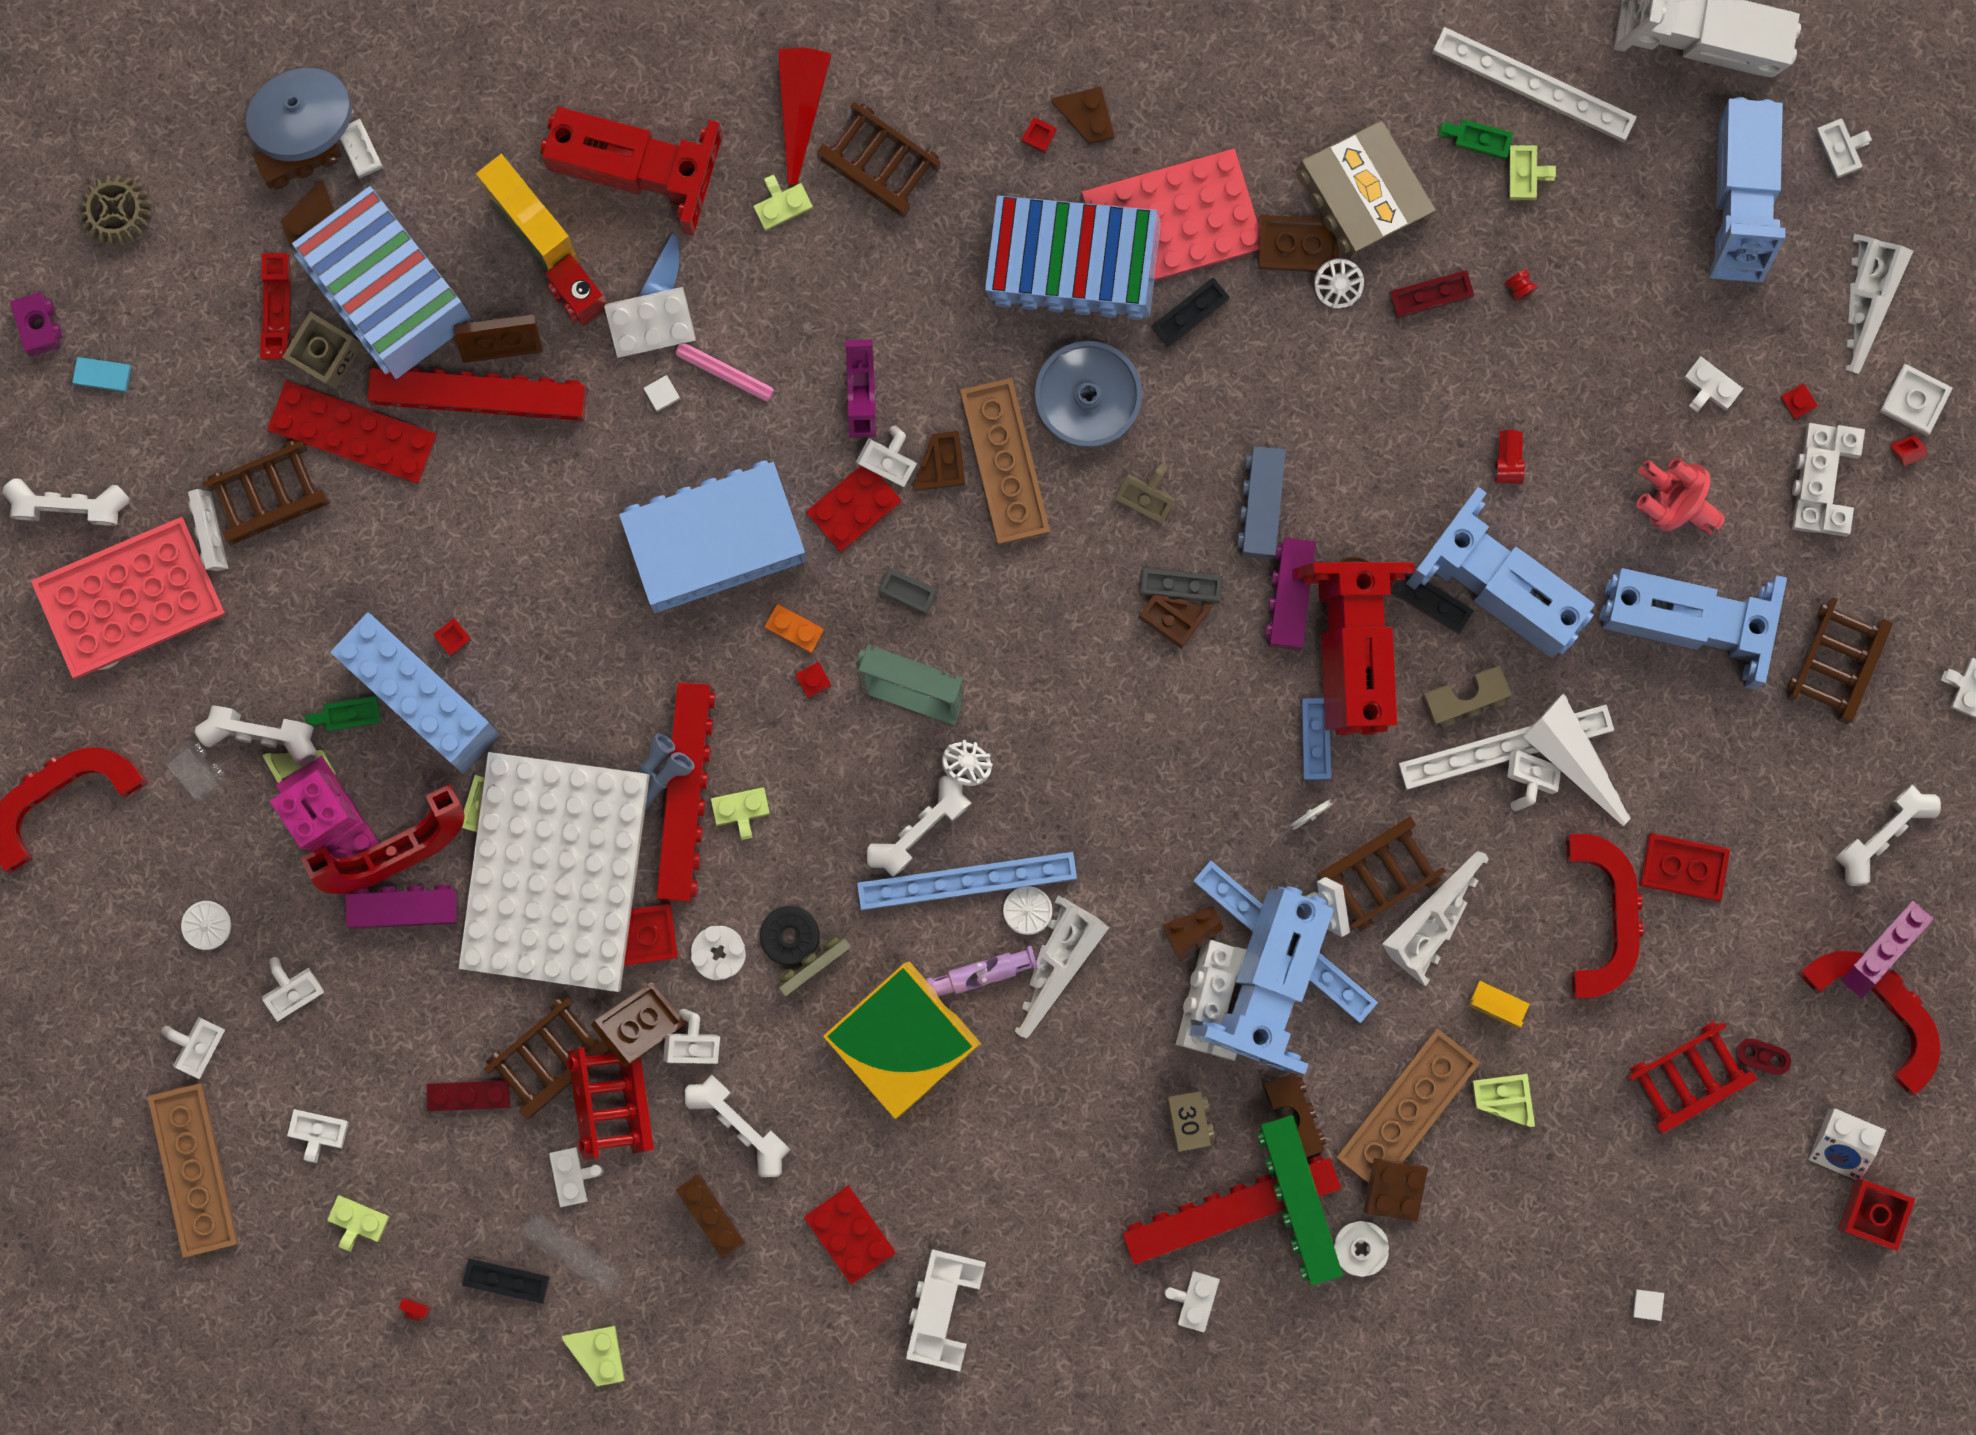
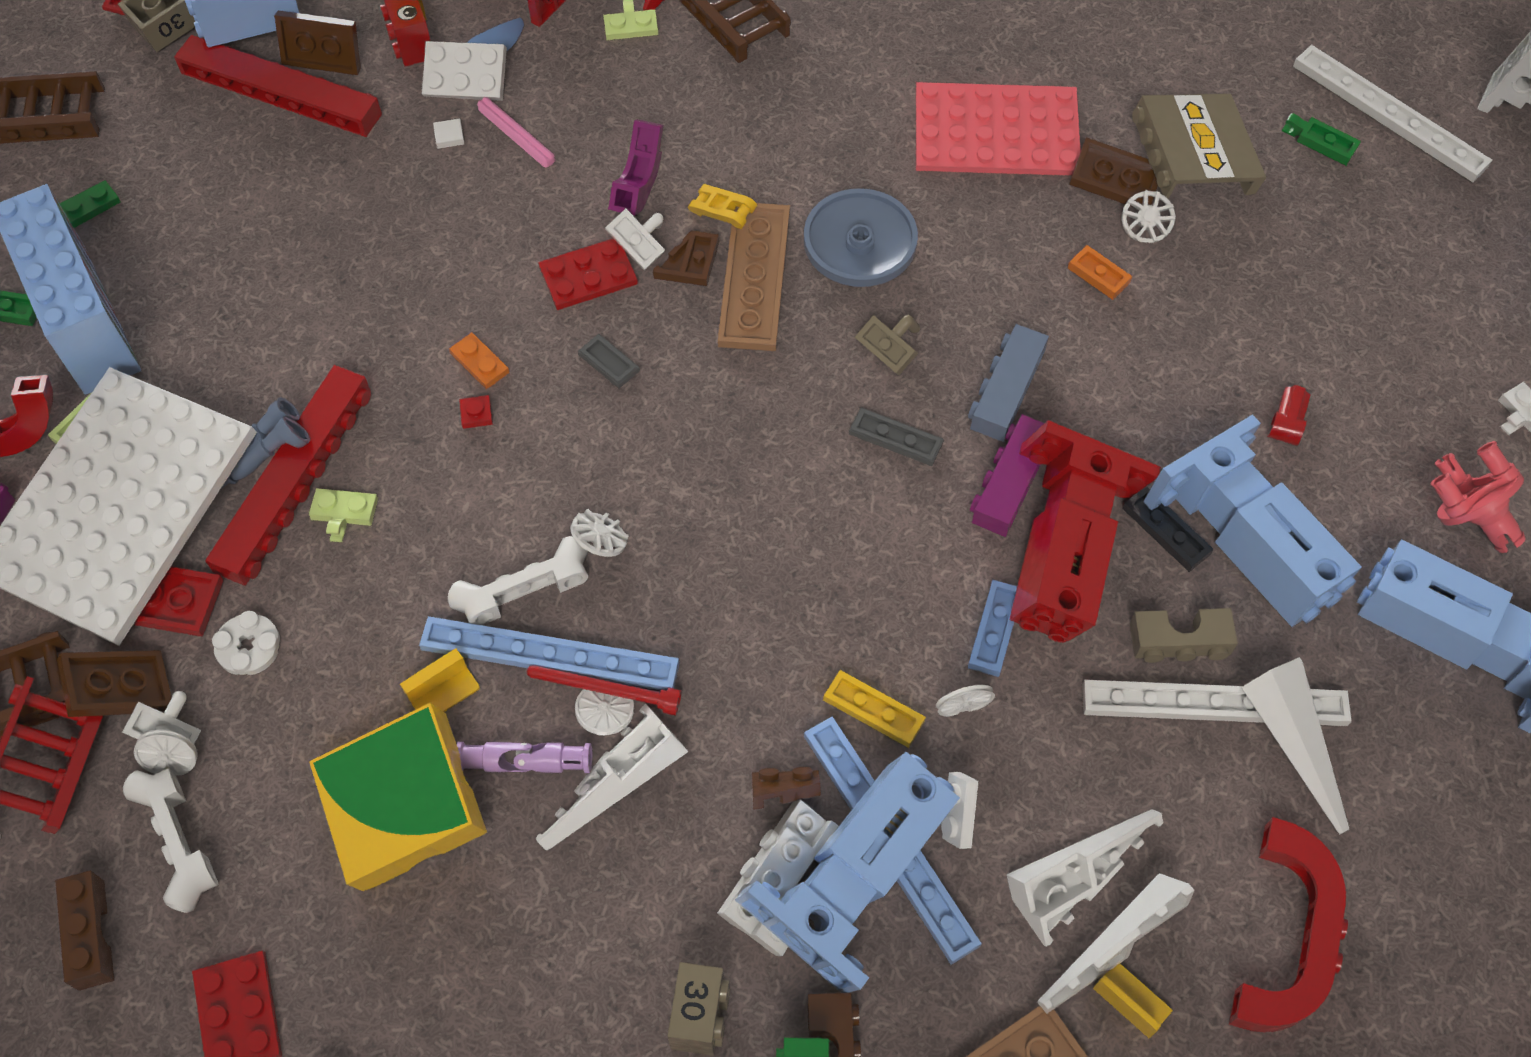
camera: 20 degrees right, 20 degrees down
red plate [267,381,437,485] -> none
red plate [433,618,472,657] -> none
light blue brick [619,460,807,614] -> none
black wheel [760,906,820,966] -> none
olive plate [777,936,851,996] -> none
sand green window [856,644,964,726] -> none
brick [985,196,1161,320] -> none
red plate [1021,117,1057,154] -> none
reddish brown wing [1052,86,1115,144] -> none
reddish brown wing [1138,594,1212,649] -> none
black plate [1151,277,1230,349] -> none
reddish brown fence [1317,816,1446,932] -> none
dark red plate [1389,270,1474,319] -> none
red wheel [1504,269,1538,302] -> none
white plate [1507,750,1561,811] -> none
yellowish green plate [1509,145,1556,200] -> none
red tile [1640,833,1730,902] -> none
none -> green plate [59,180,121,228]
none -> white wheel [134,730,198,775]
none -> yellow panel [400,648,480,712]
none -> red piece [527,665,682,716]
none -> yellow plate [688,184,757,229]
none -> yellow plate [823,670,926,748]
none -> white wedge [1037,873,1195,1014]
none -> orange plate [1068,245,1132,300]

